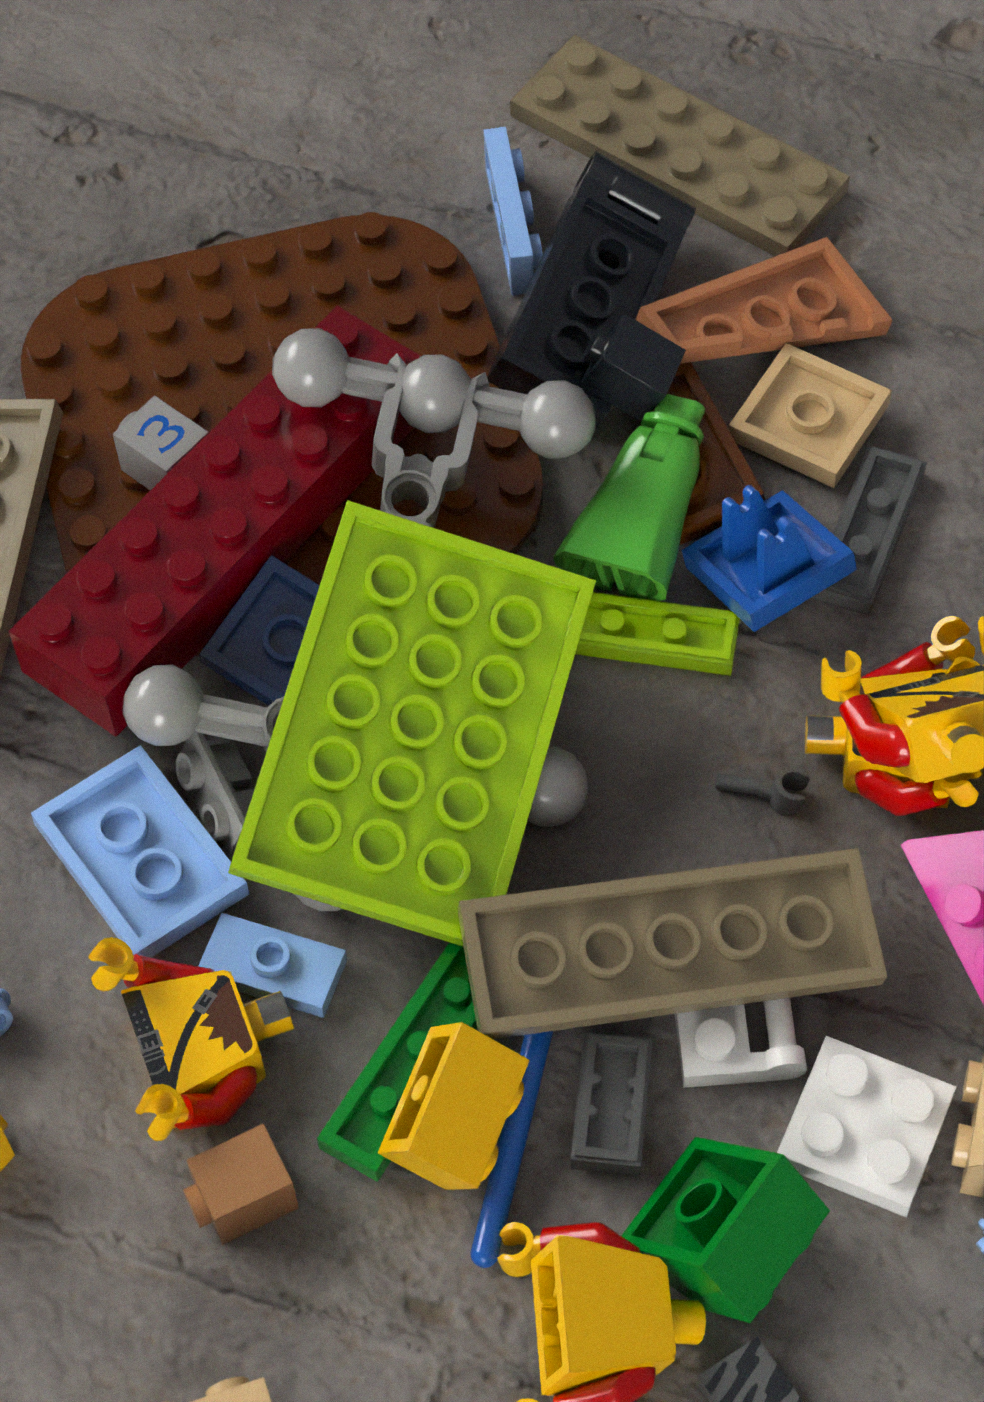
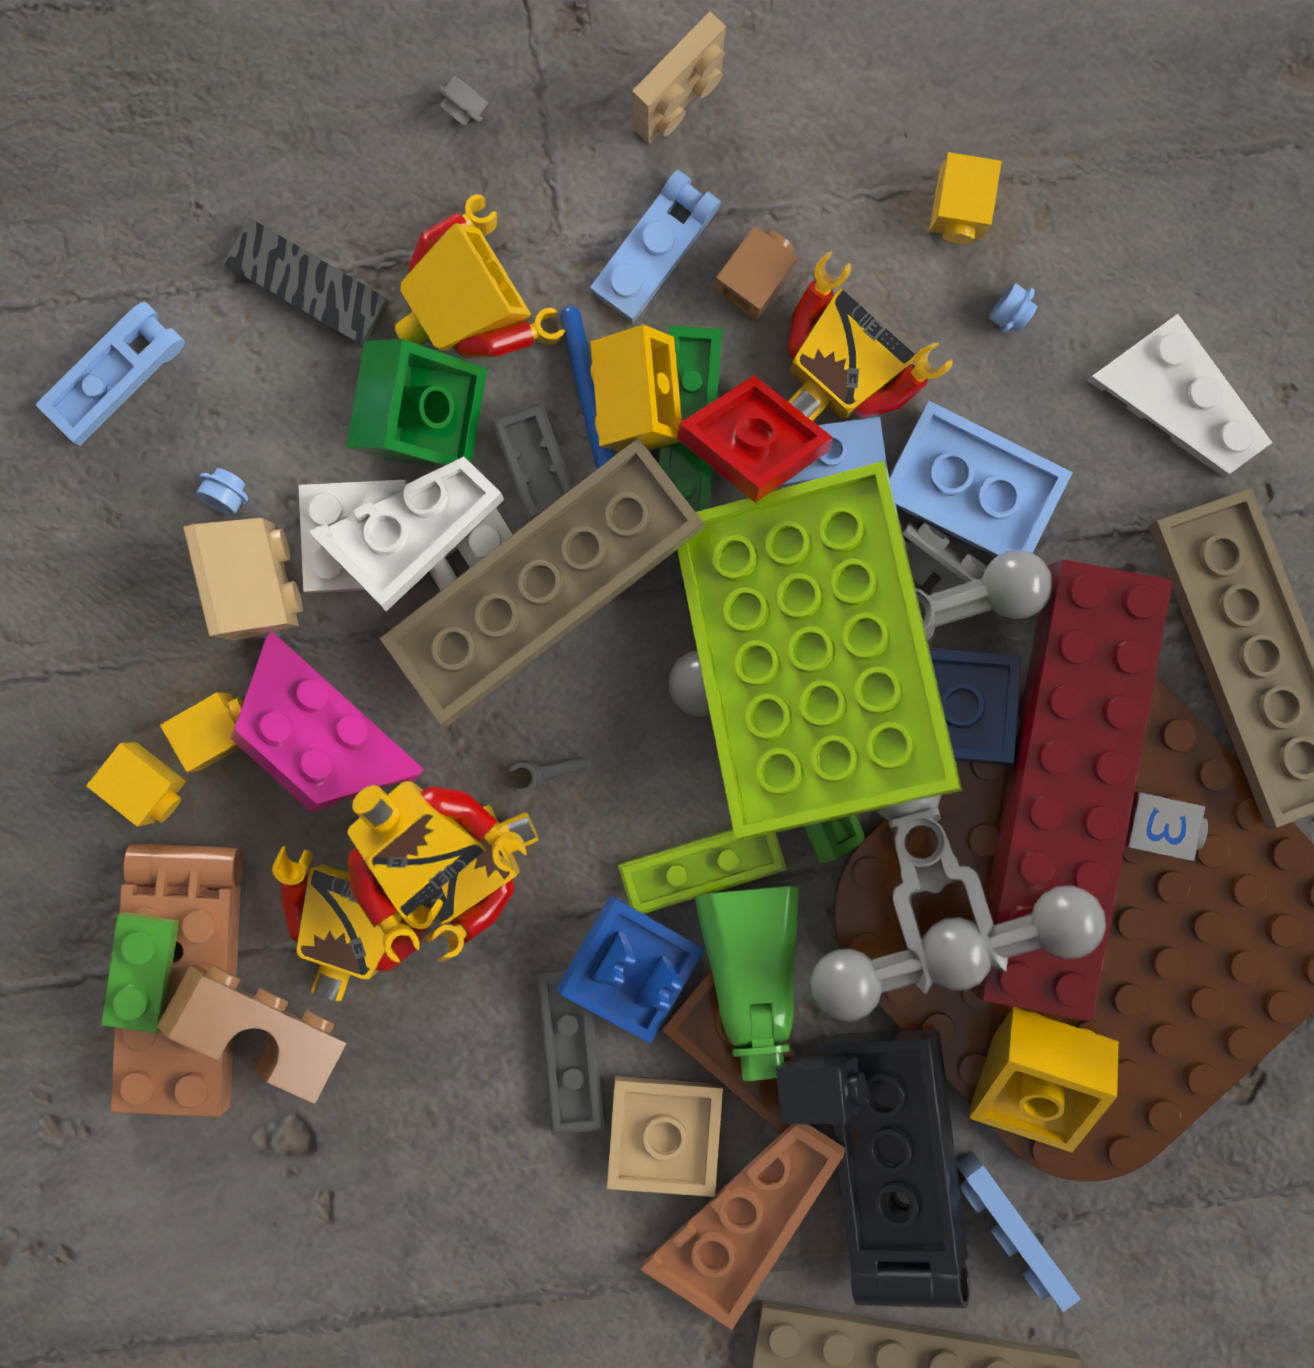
camera: 145 degrees right, 30 degrees up
none -> white wing [309,457,504,611]
none -> light blue plate [590,169,721,324]
none -> red plate [677,375,833,503]
none -> yellow slope [969,1007,1119,1153]

